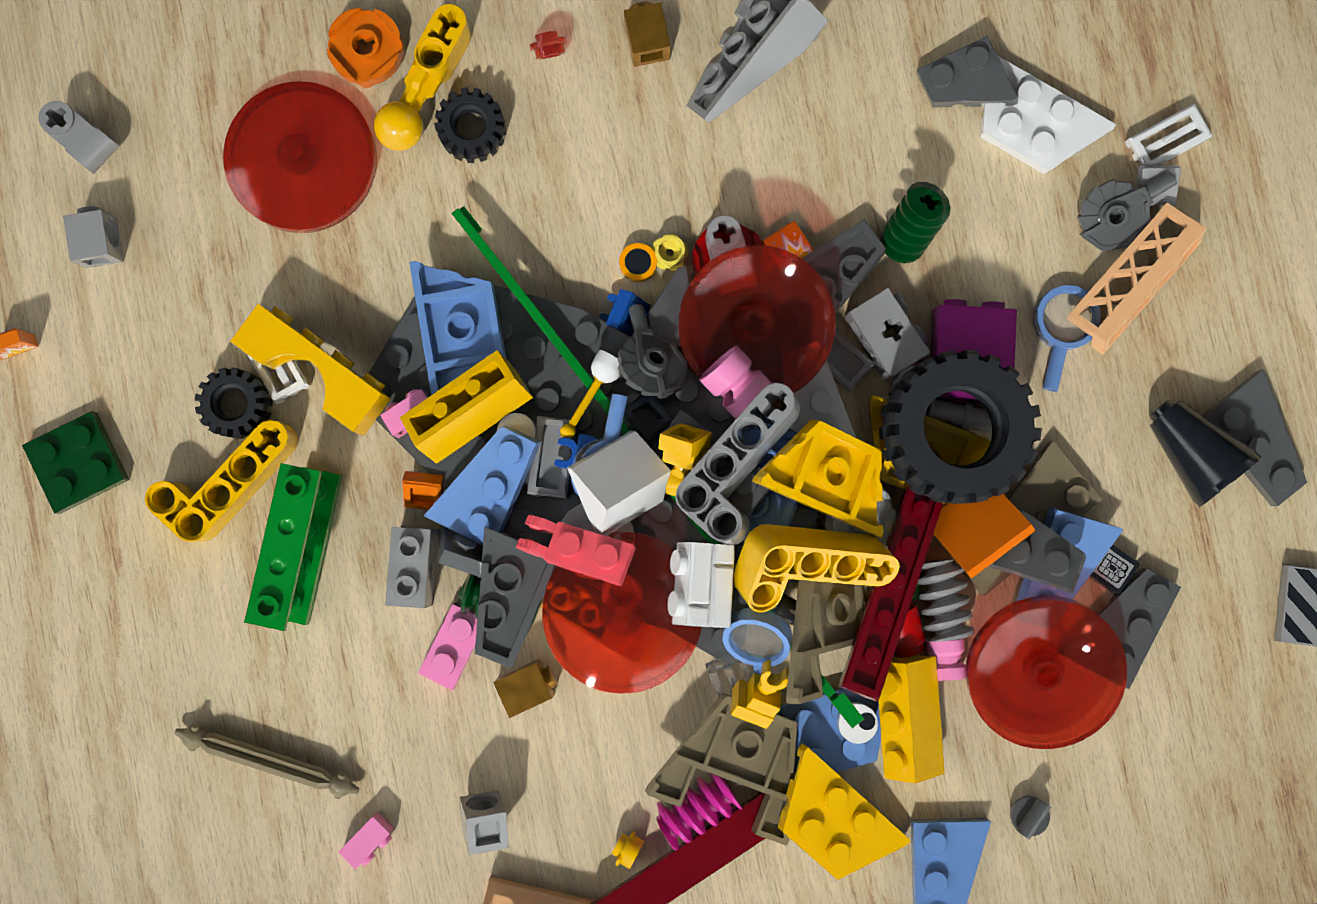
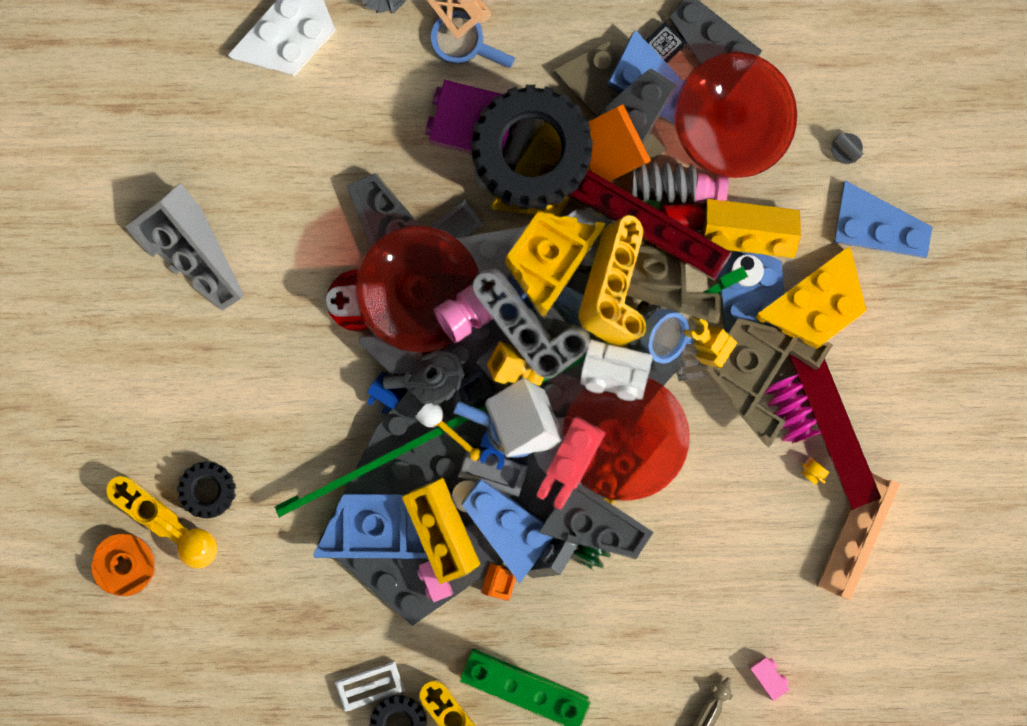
camera: 80 degrees left, 0 degrees up
clear red dish [223,81,377,233] -> none
yellow arch [230,304,391,436] -> none
light grey brick [385,527,438,608] -> none
bright pink plate [418,603,477,690] -> none
light grey brick [460,790,509,855] -> none
pearl gold brick [493,659,558,718] -> none
clear red plate [529,31,567,60] -> none
tile [619,243,657,283] -> none
pearl gold brick [624,1,670,67] -> none
light yellow plate [652,234,689,271] -> none
tile [762,220,814,272] -> none
light grey brick [844,288,930,381] -> none
dark green piece [880,182,951,264] -> none
dark grey wing [917,36,1018,108] -> none

